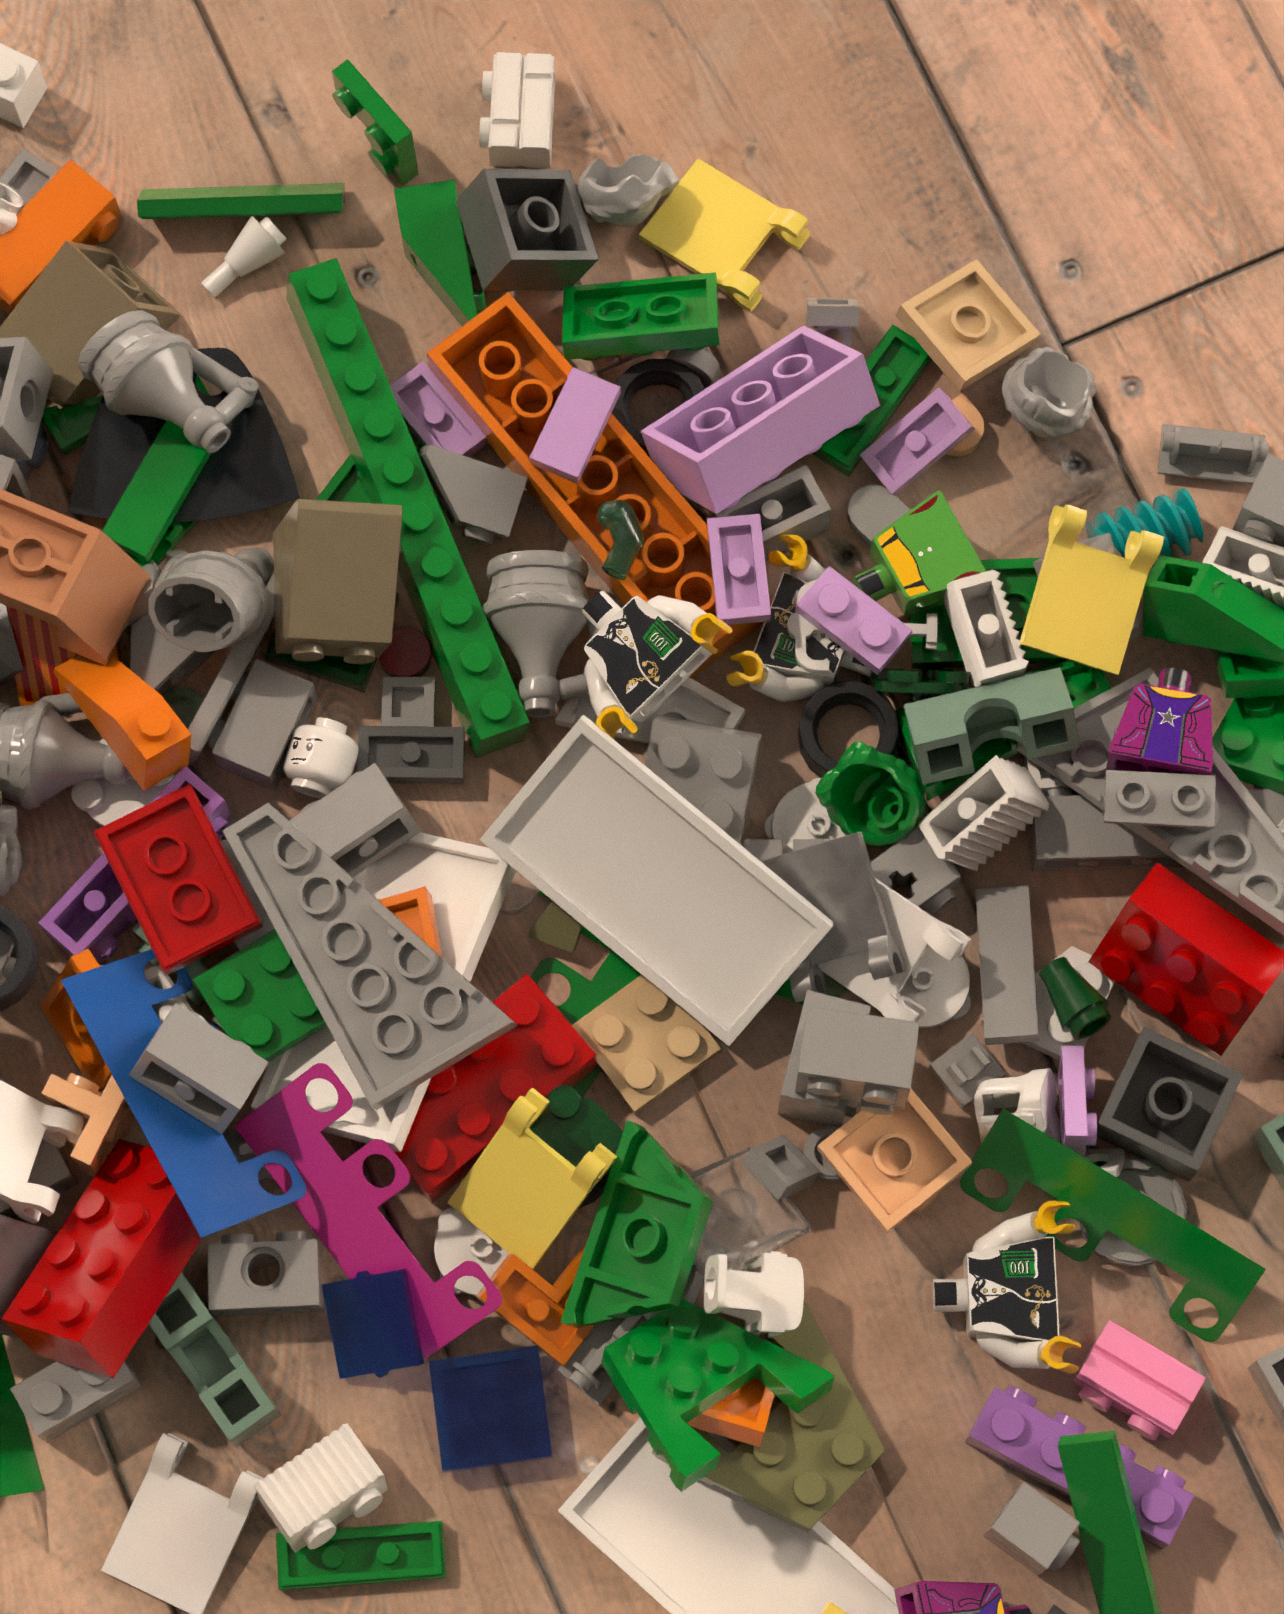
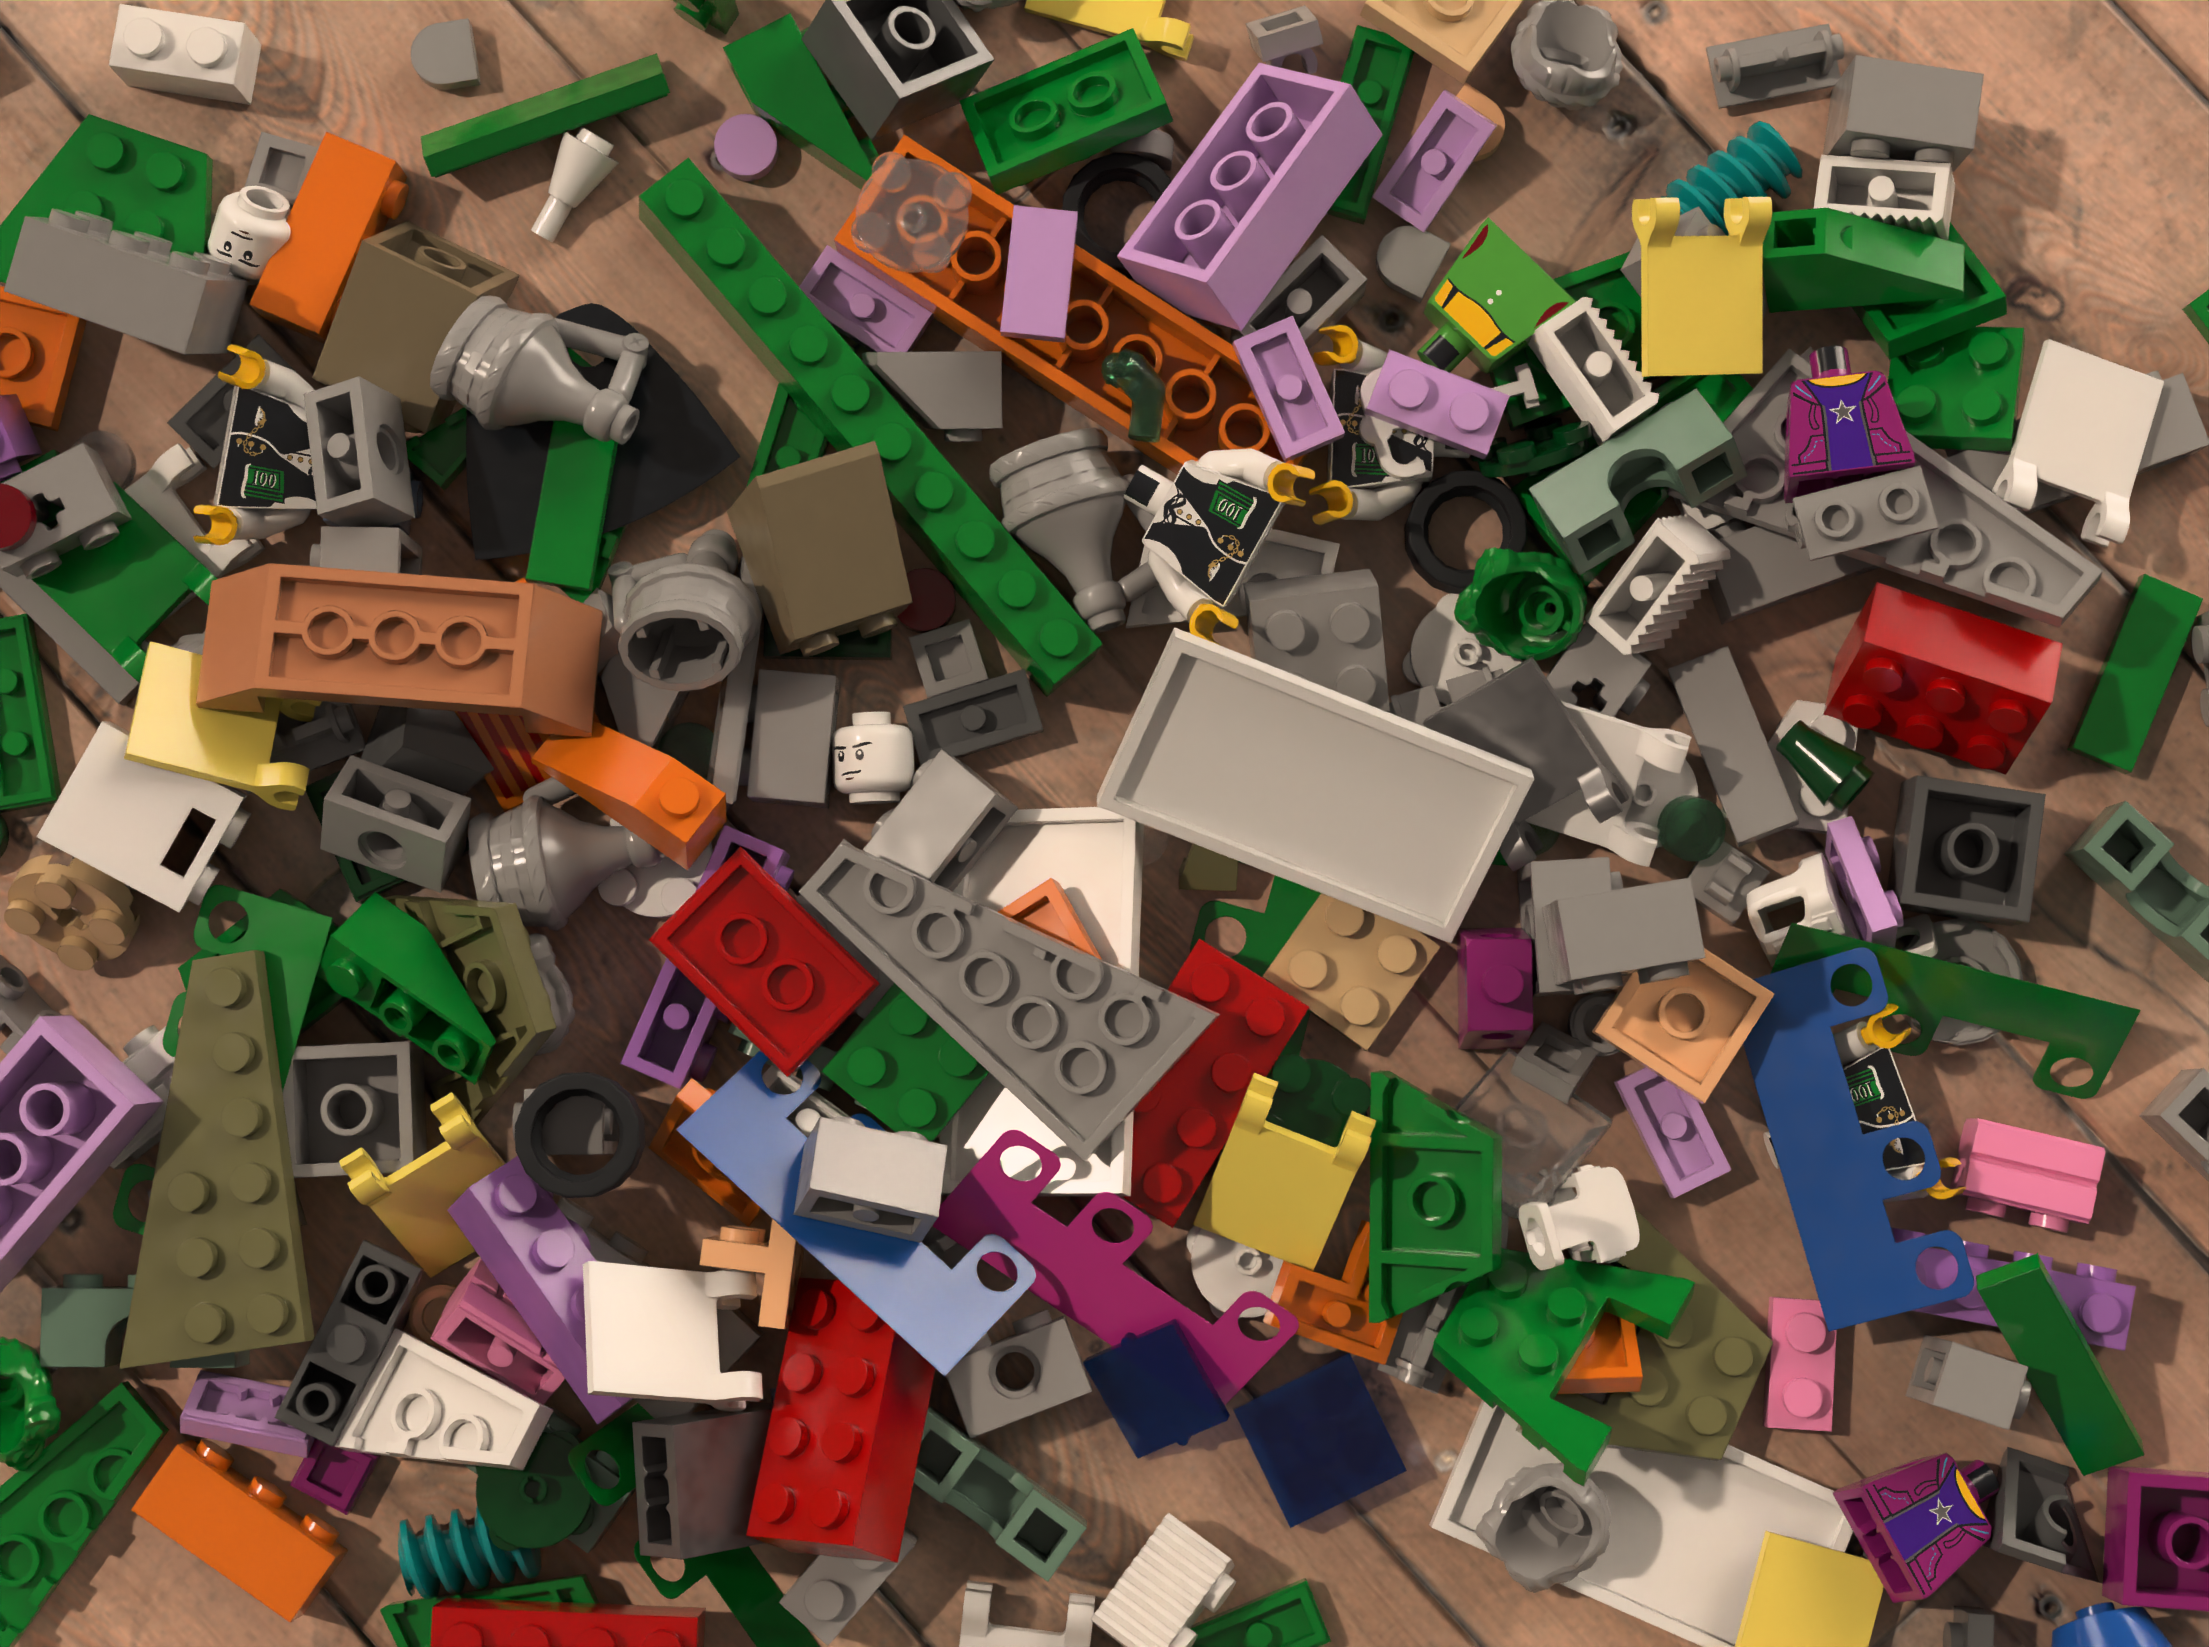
camera: 20 degrees left, 10 degrees up
none -> light grey tile [411,18,481,90]
none -> lavender tile [714,114,779,181]
none -> clear piece [851,152,972,273]
none -> magenta torso [1457,928,1533,1049]
none -> light grey hair [1476,1462,1611,1593]
none -> lavender plate [1614,1067,1731,1198]
none -> clear green tile [1657,795,1726,862]
none -> blue piece [1743,947,1974,1332]
none -> bright pink plate [1763,1297,1837,1432]

